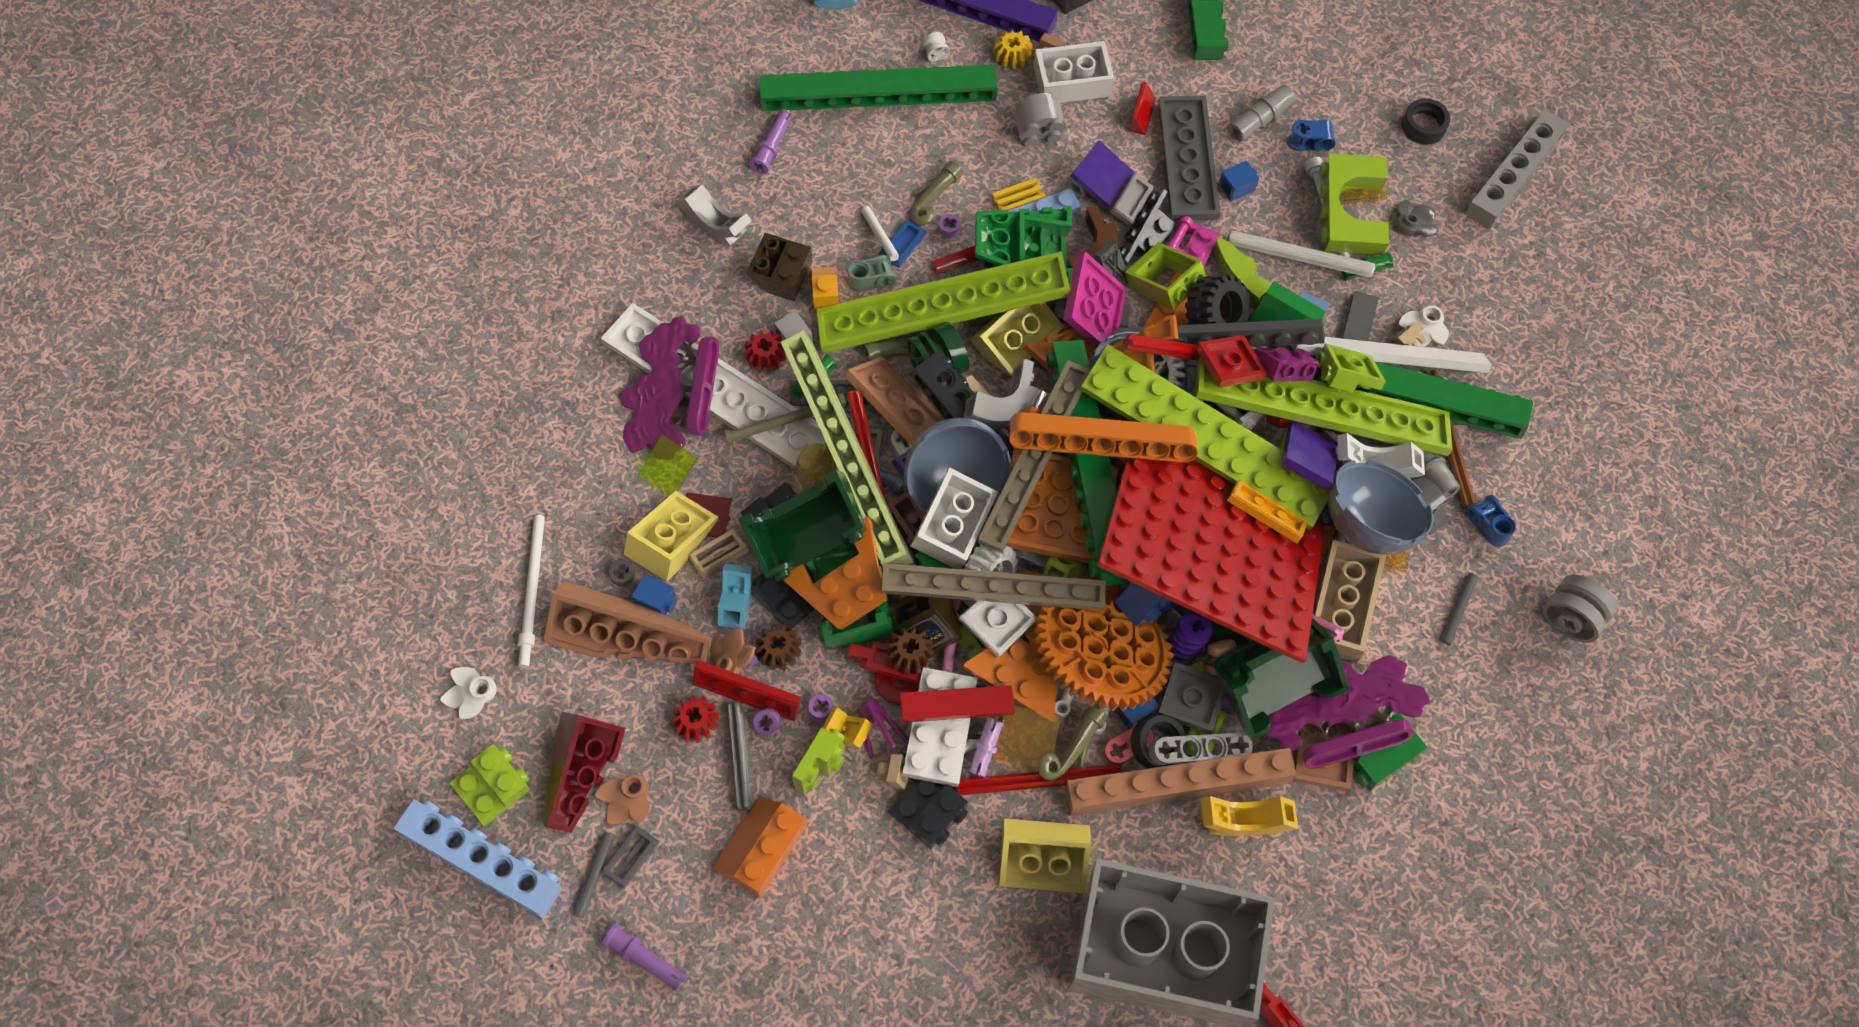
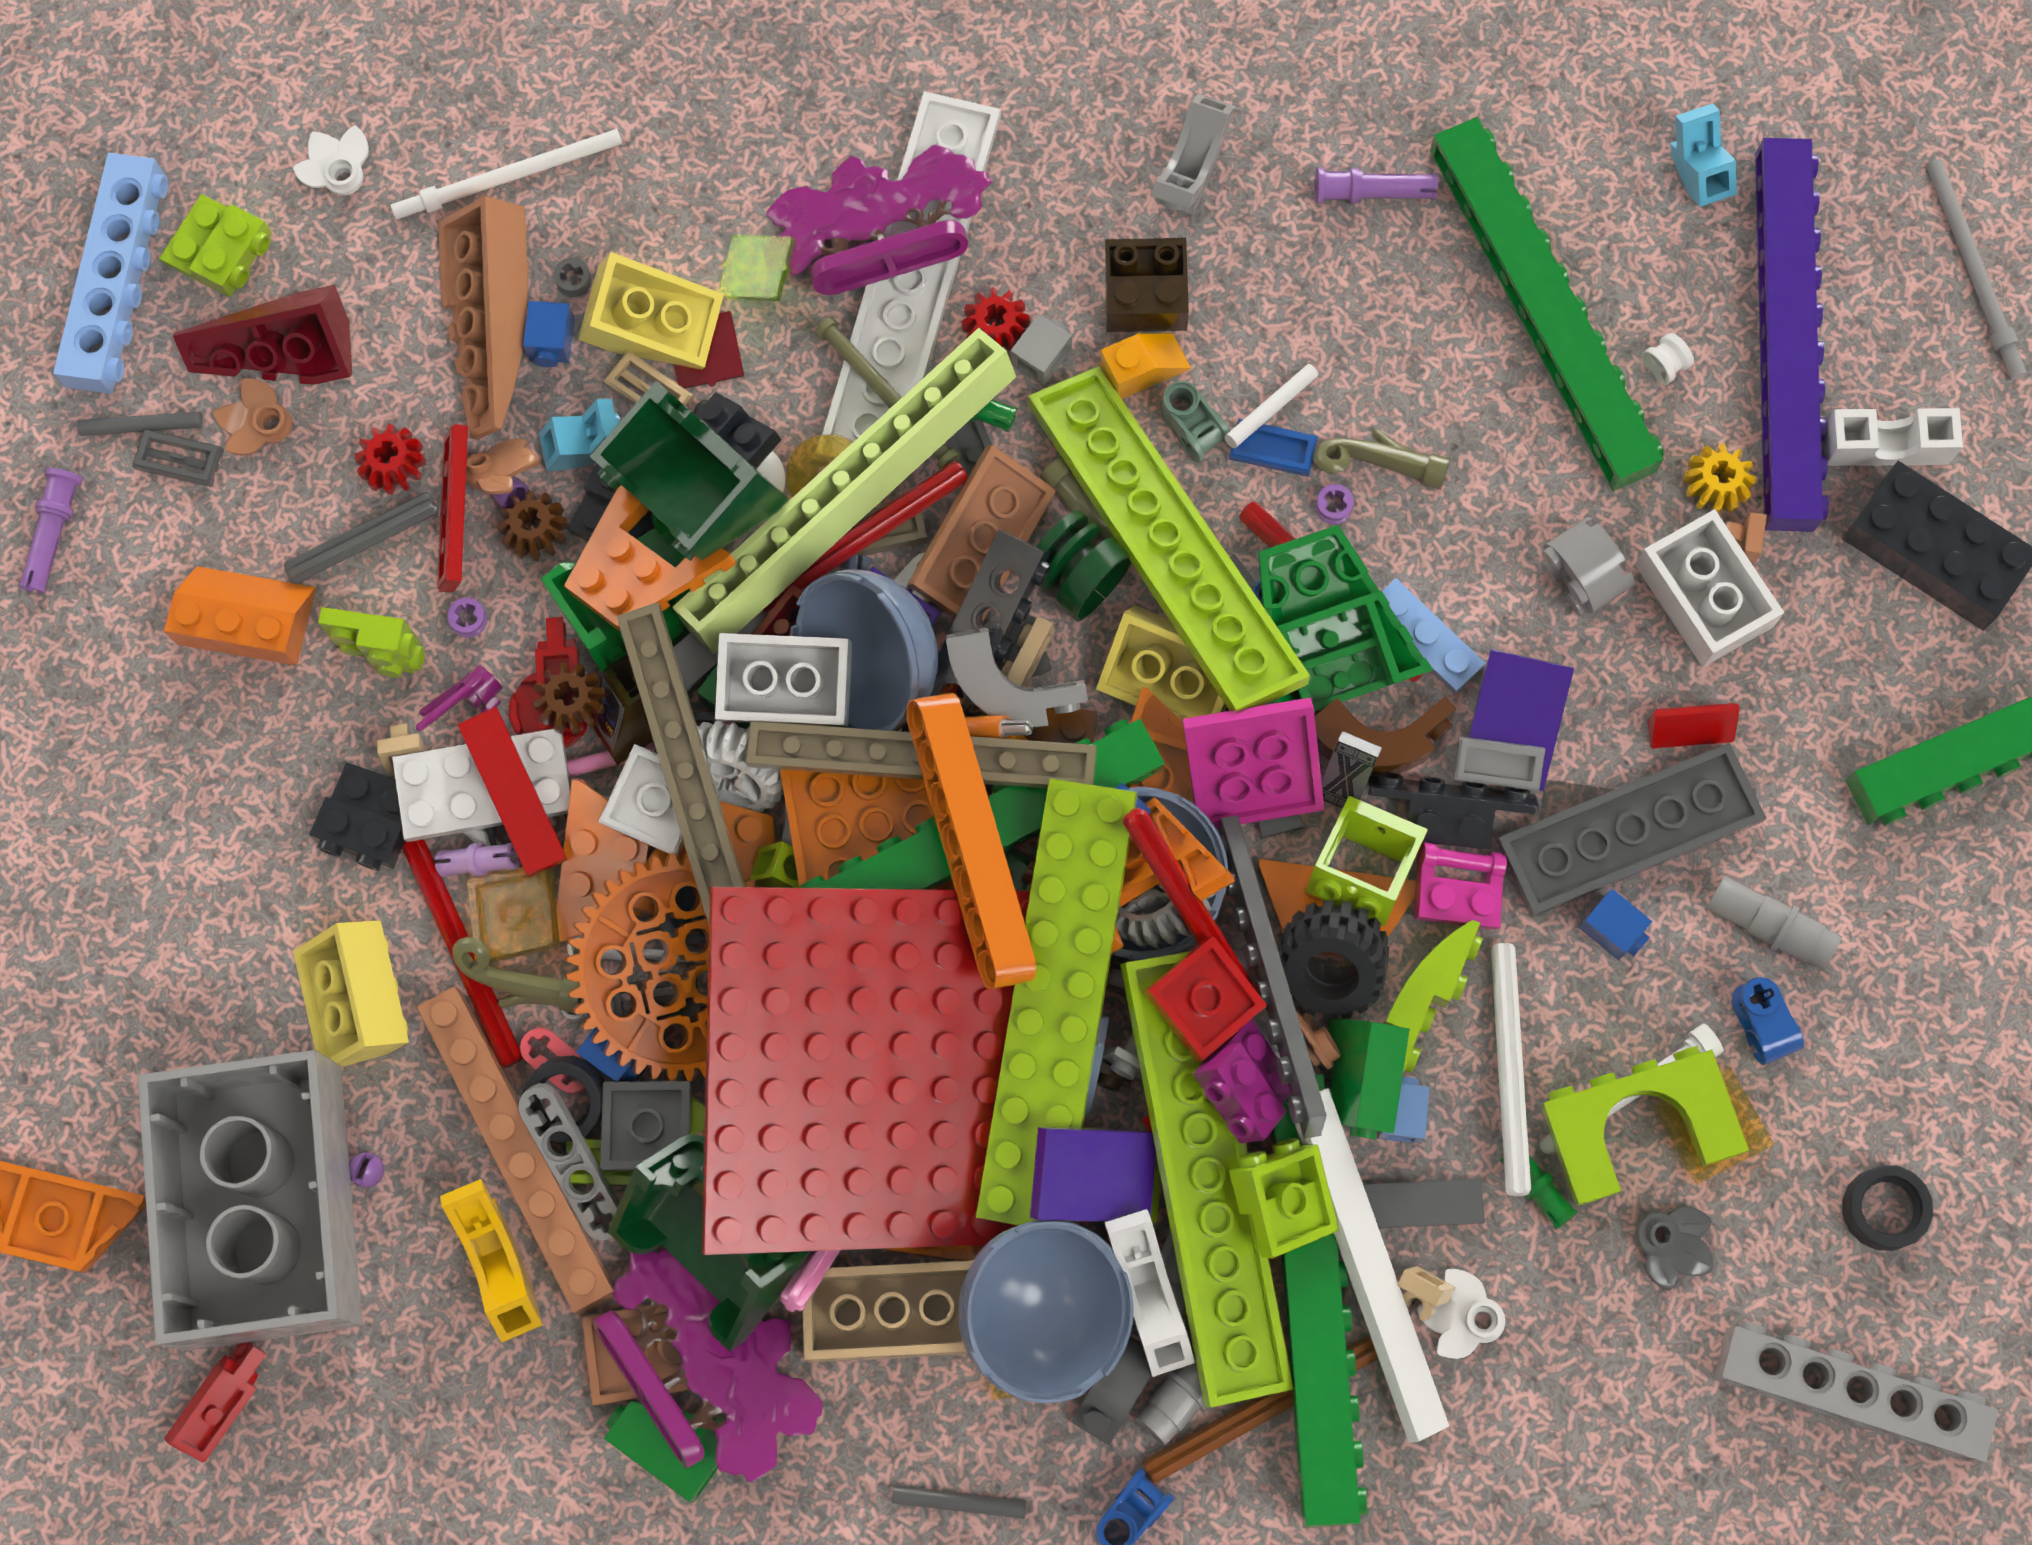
camera: 75 degrees right, 10 degrees up
medium lavender bush [753,708,781,735] -> none
yellow bracket [822,707,873,749] -> none
yellow tile [992,178,1046,211] -> none
light orange tile [1227,480,1307,543] -> none

